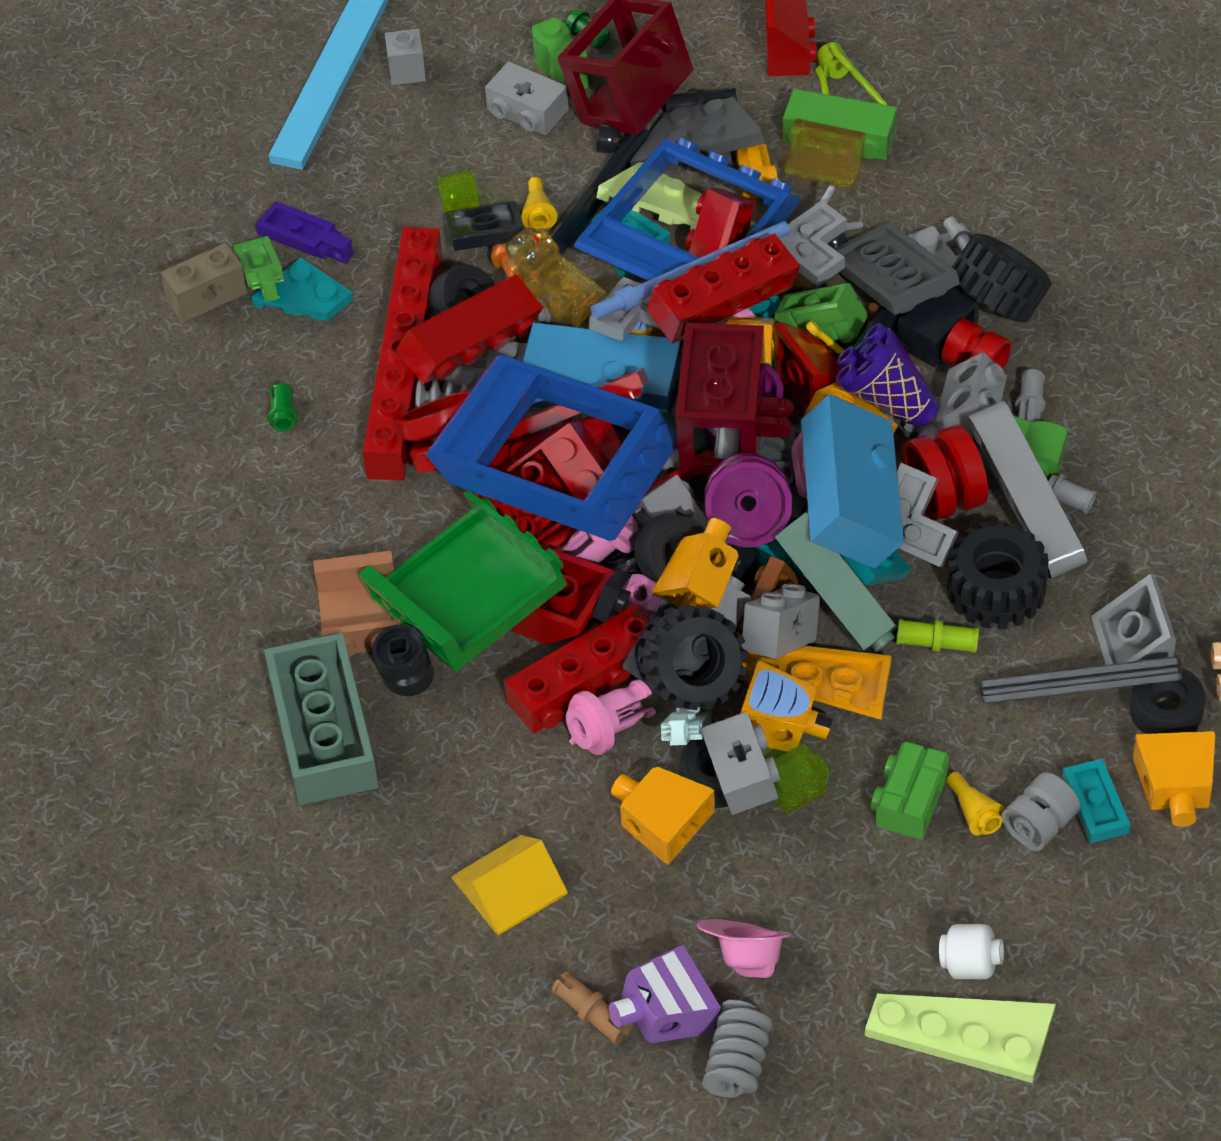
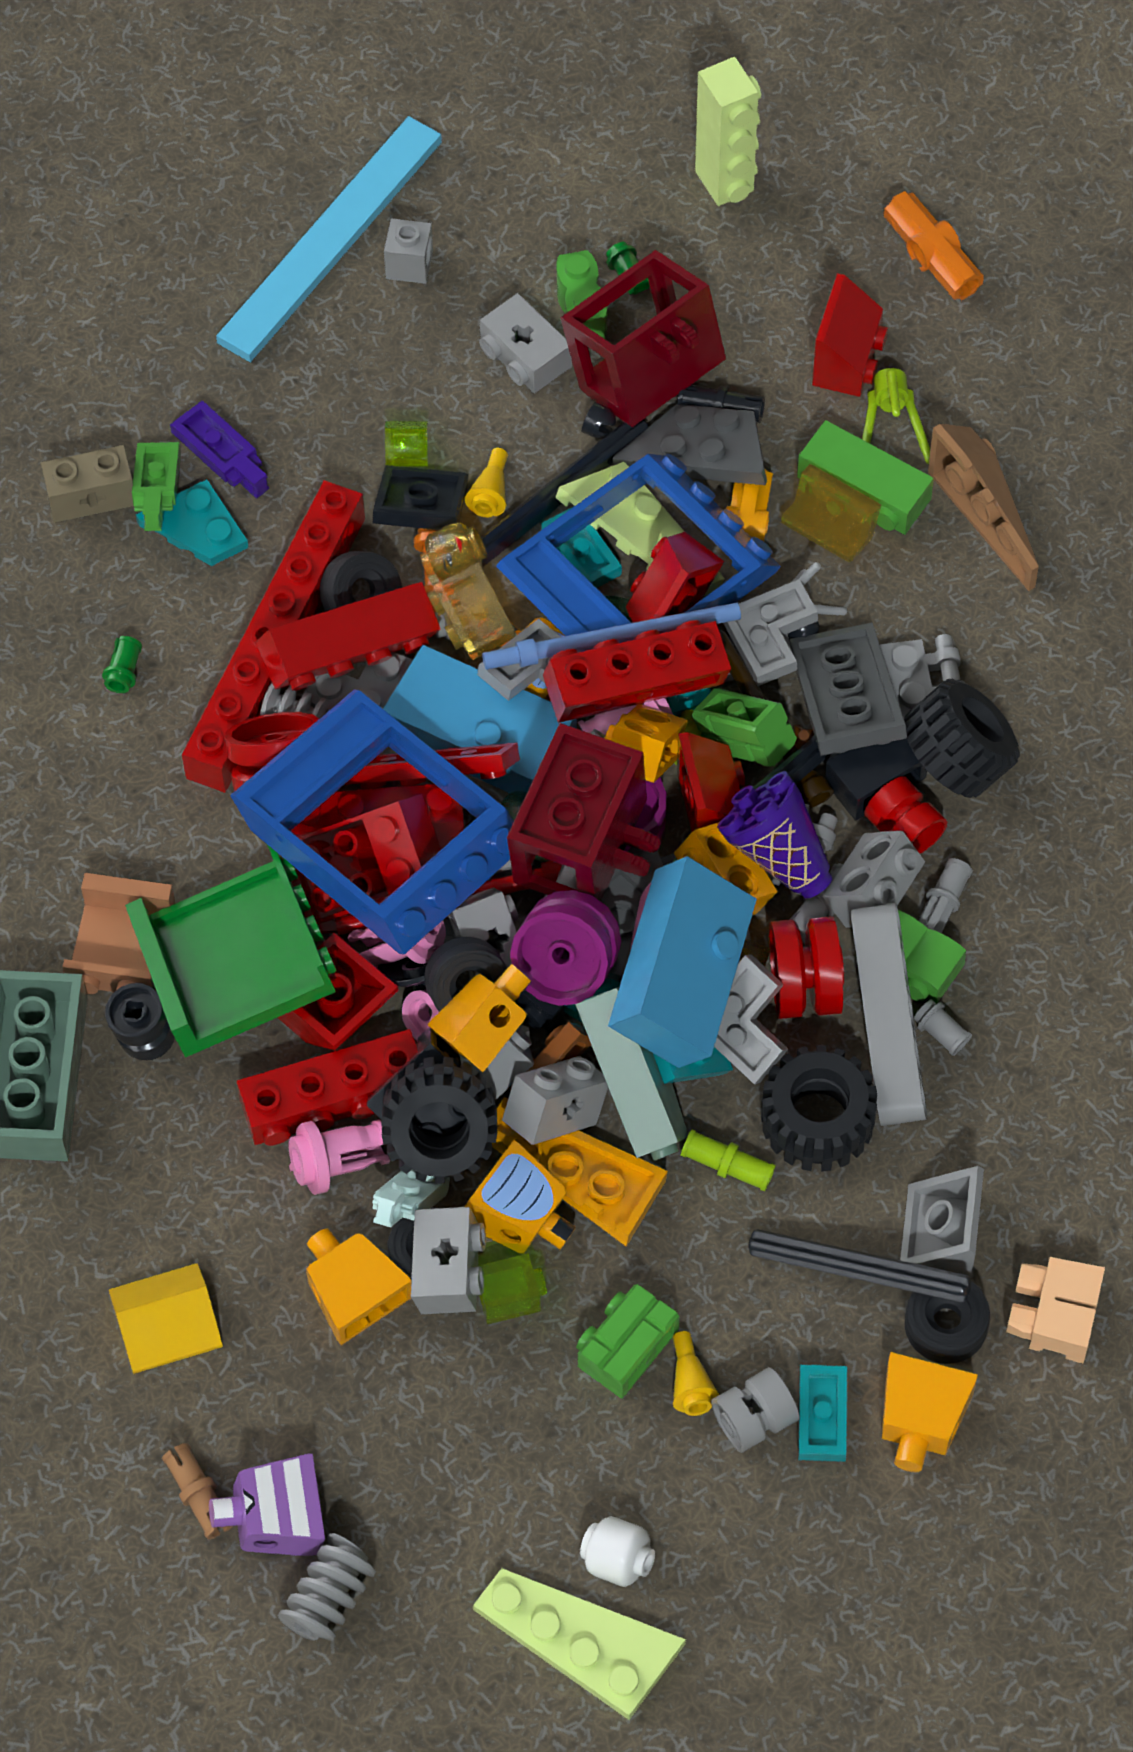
camera: 15 degrees right, 10 degrees up
black plate [592,568,632,623] -> none
bright pink piece [697,919,791,978] -> none
yellow hinge [806,320,844,355] -> none
none -> medium nougat wedge [928,424,1039,591]

